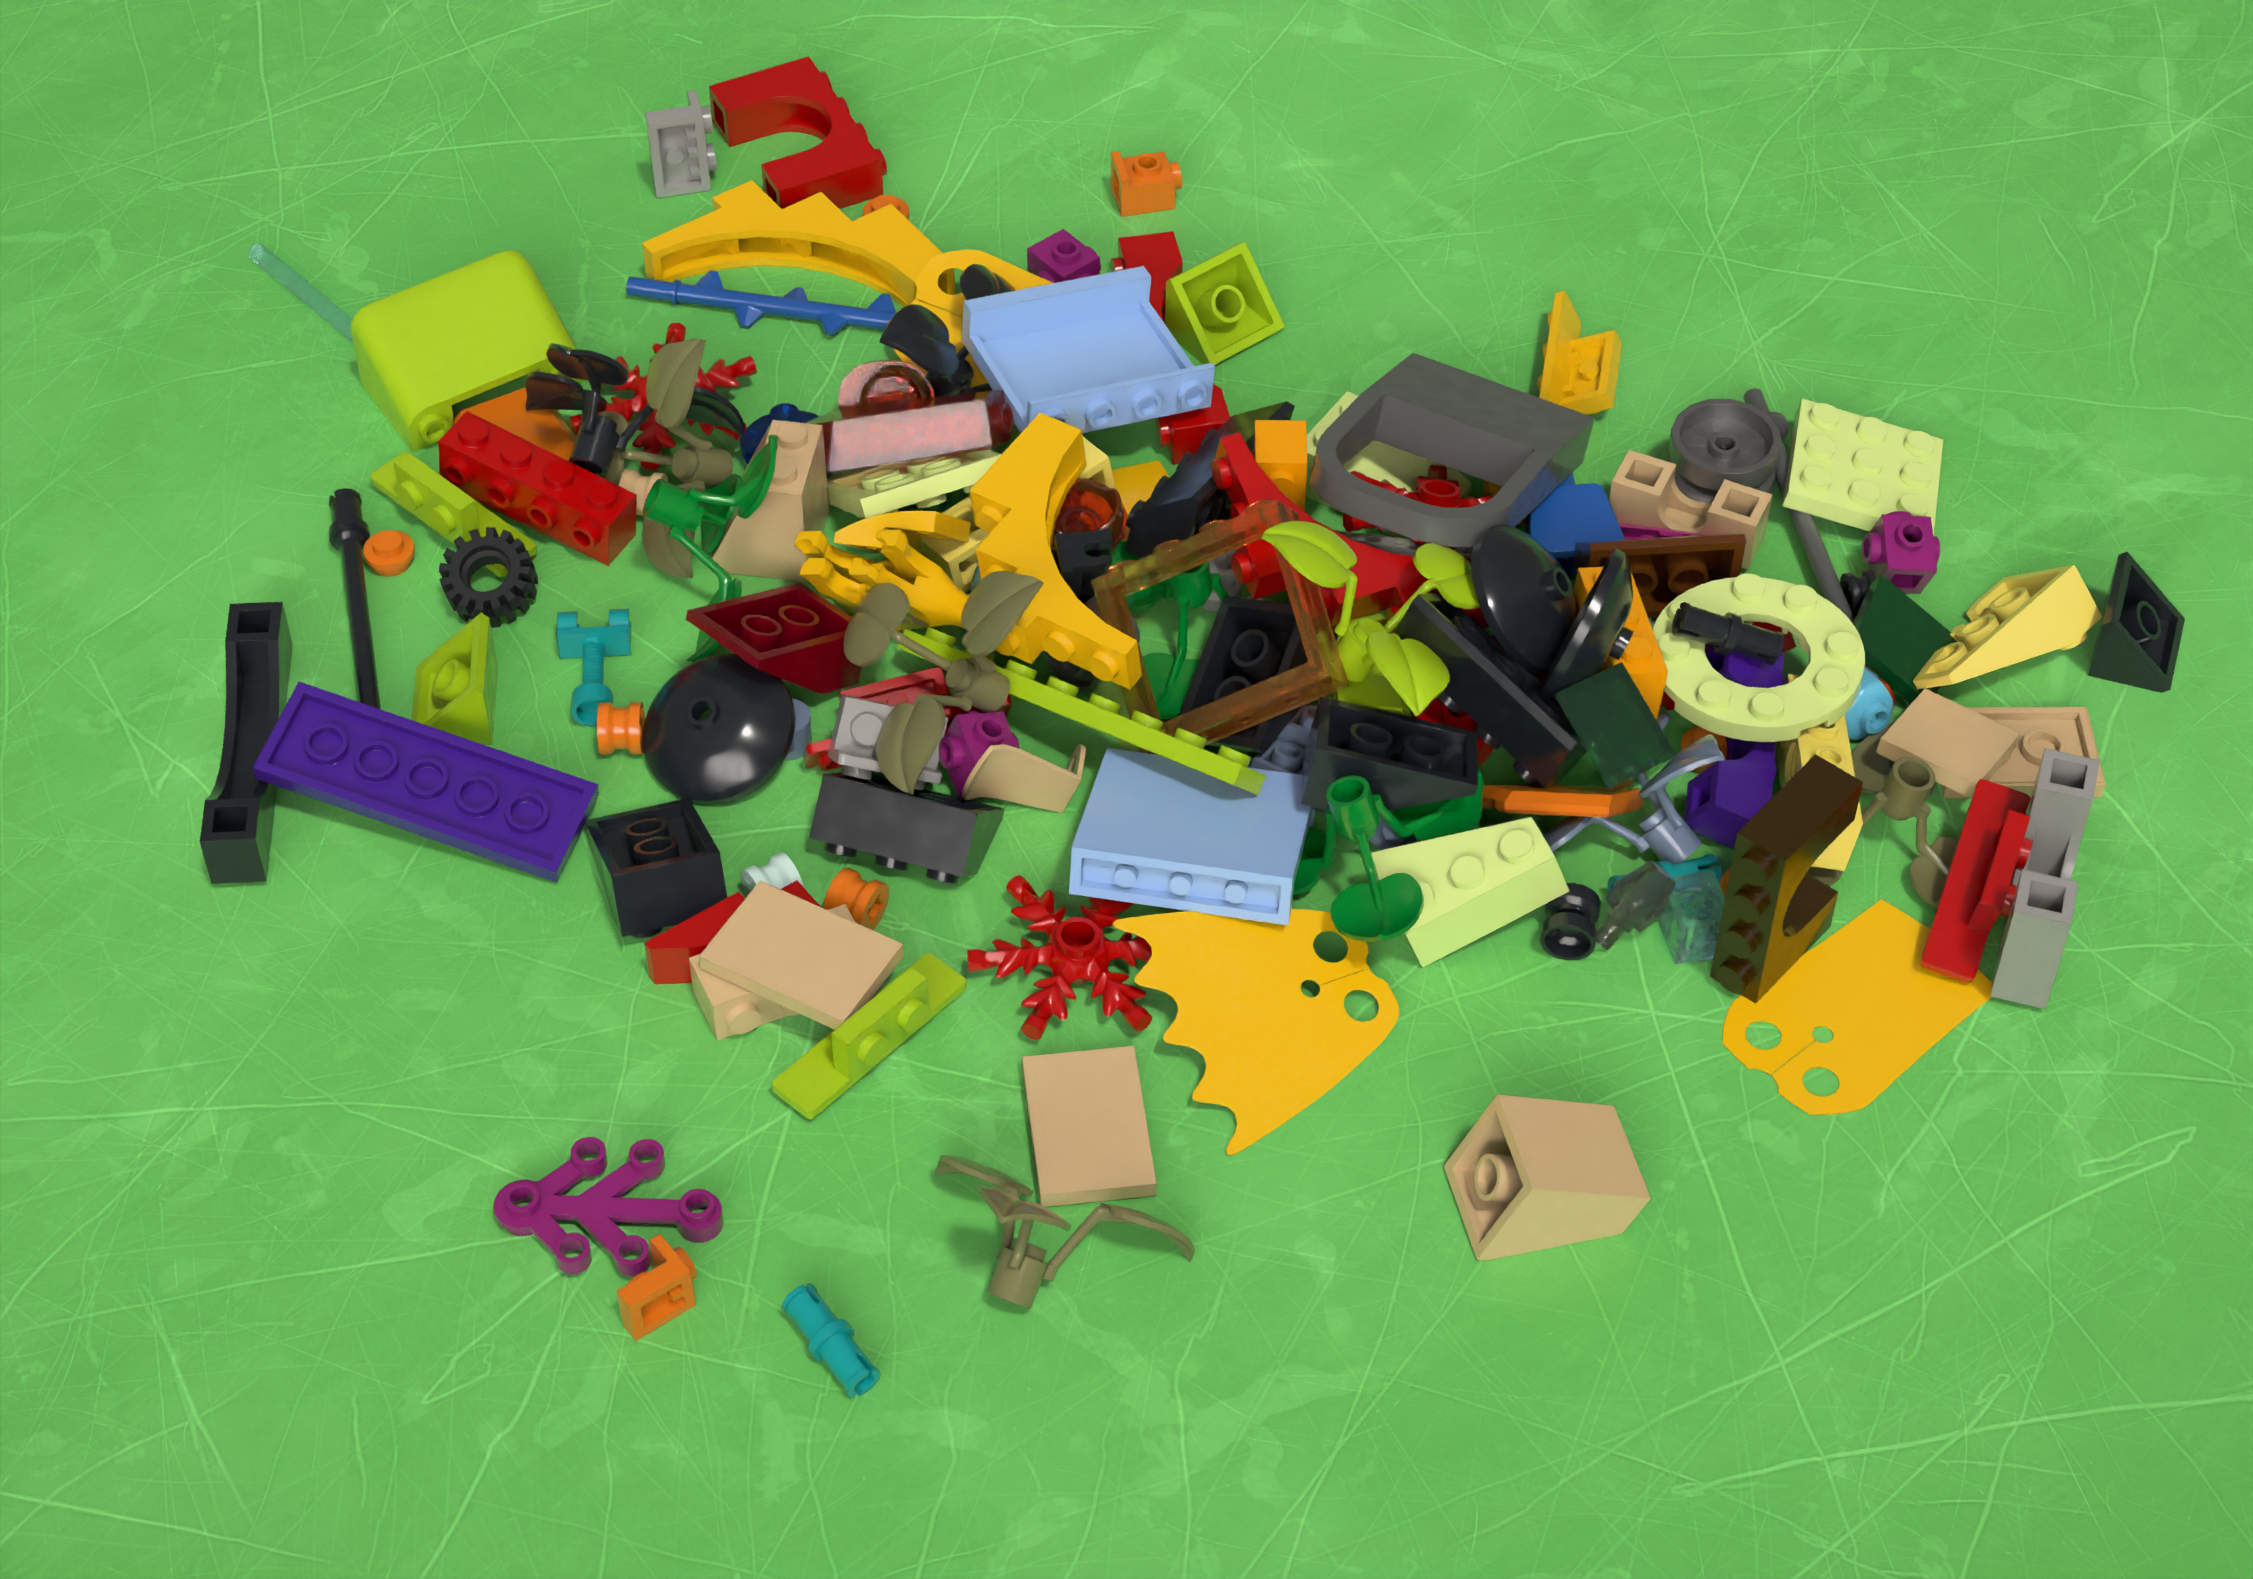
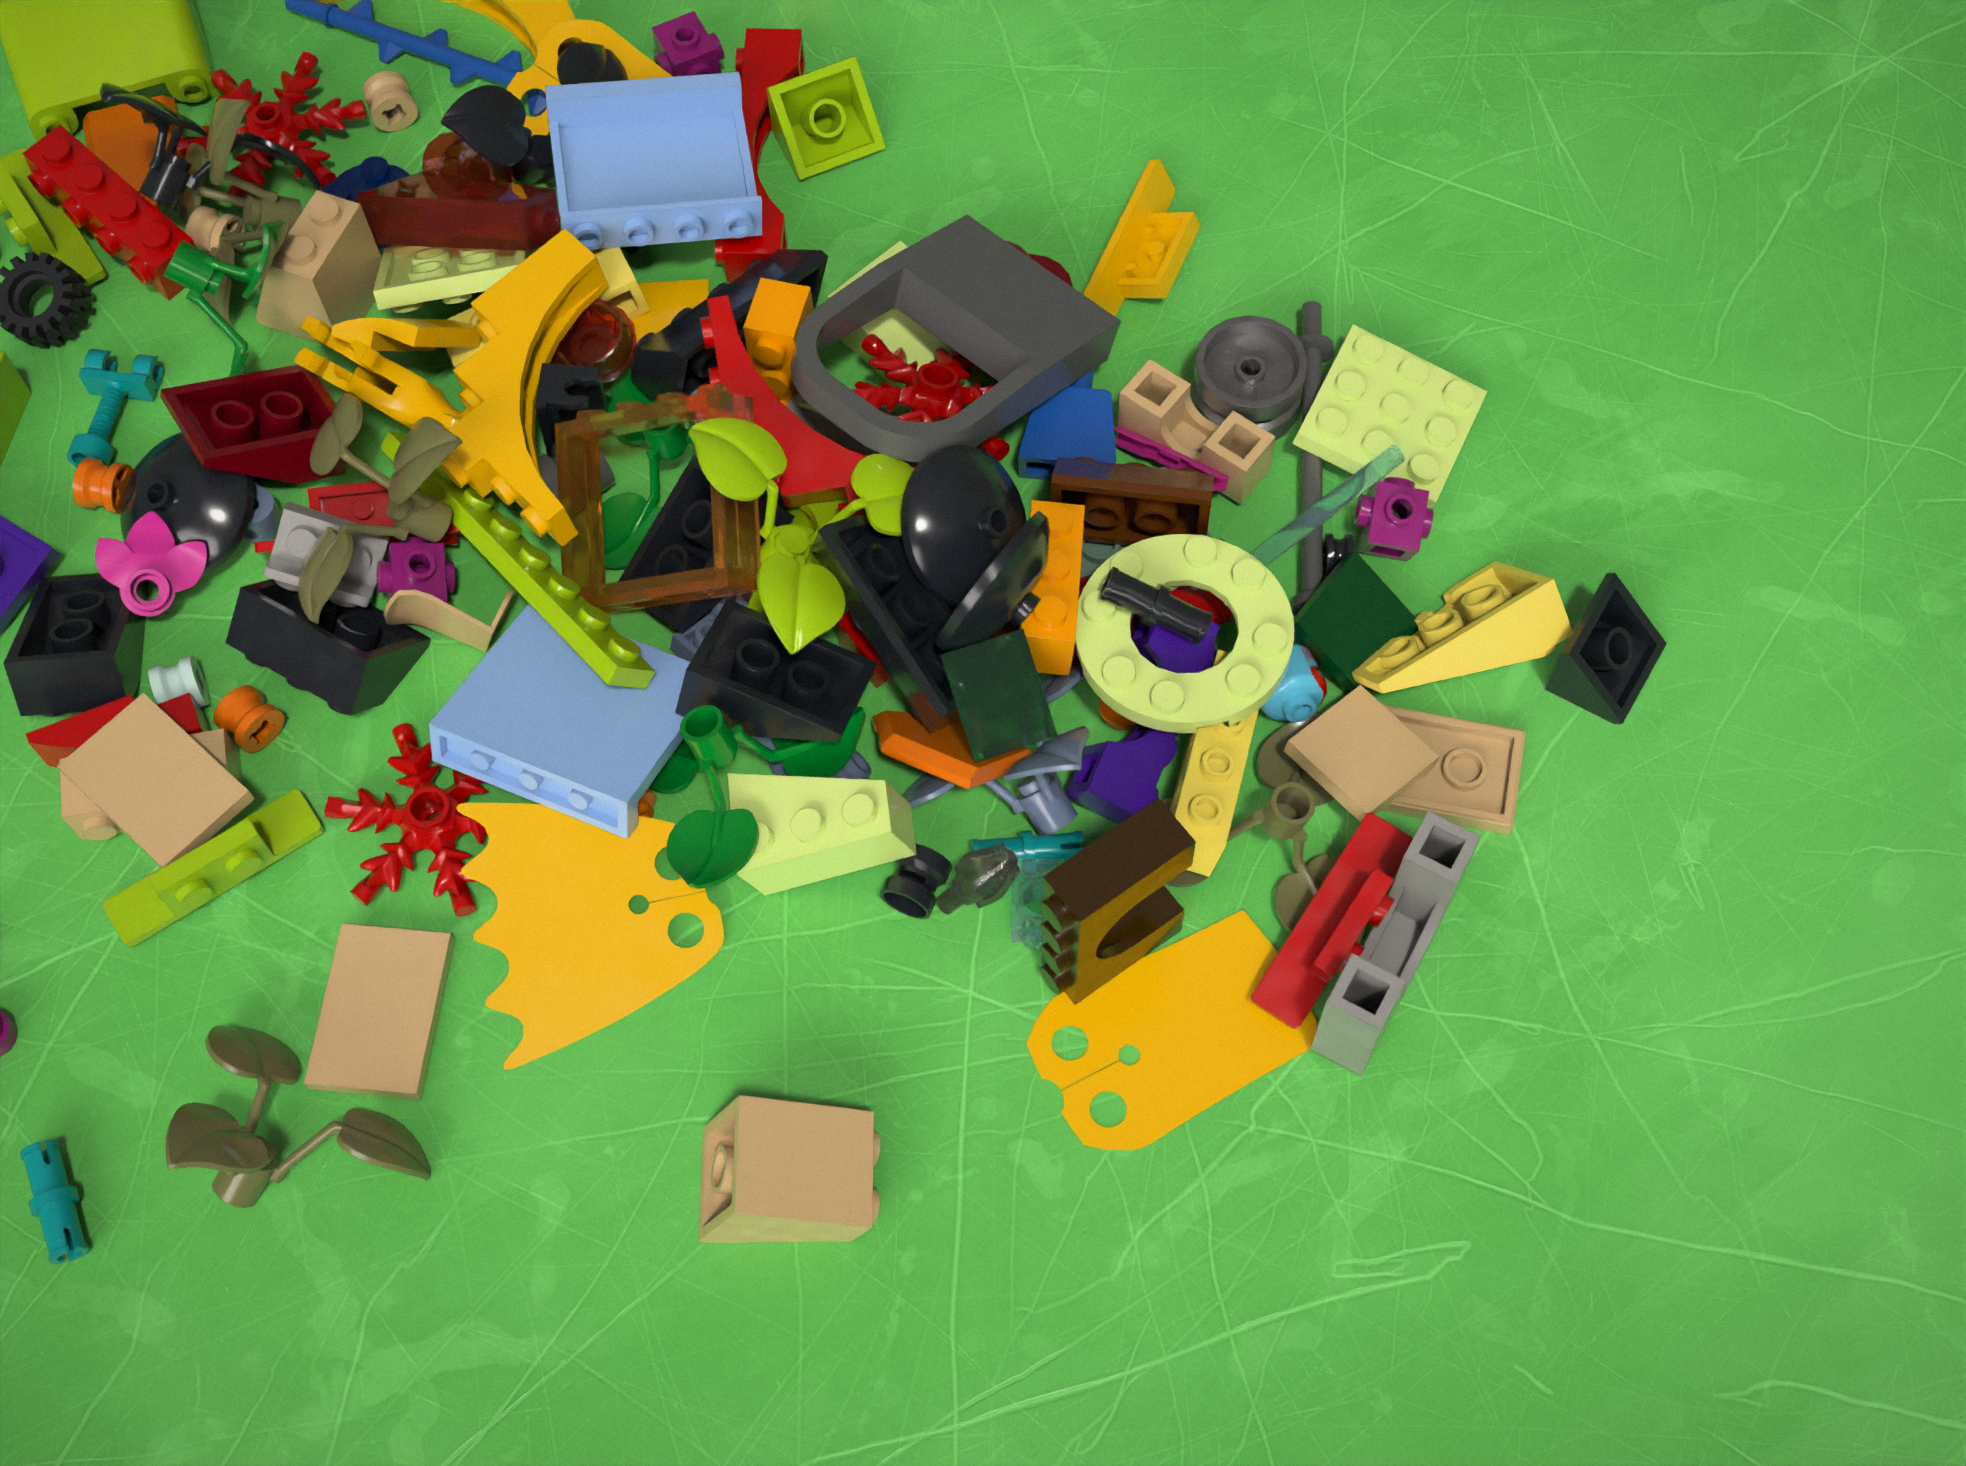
camera: 15 degrees right, 15 degrees up
none -> dark pink plate [95,511,207,617]
none -> tan wheel [362,71,418,132]
none -> clear light blue bar [1249,445,1405,567]

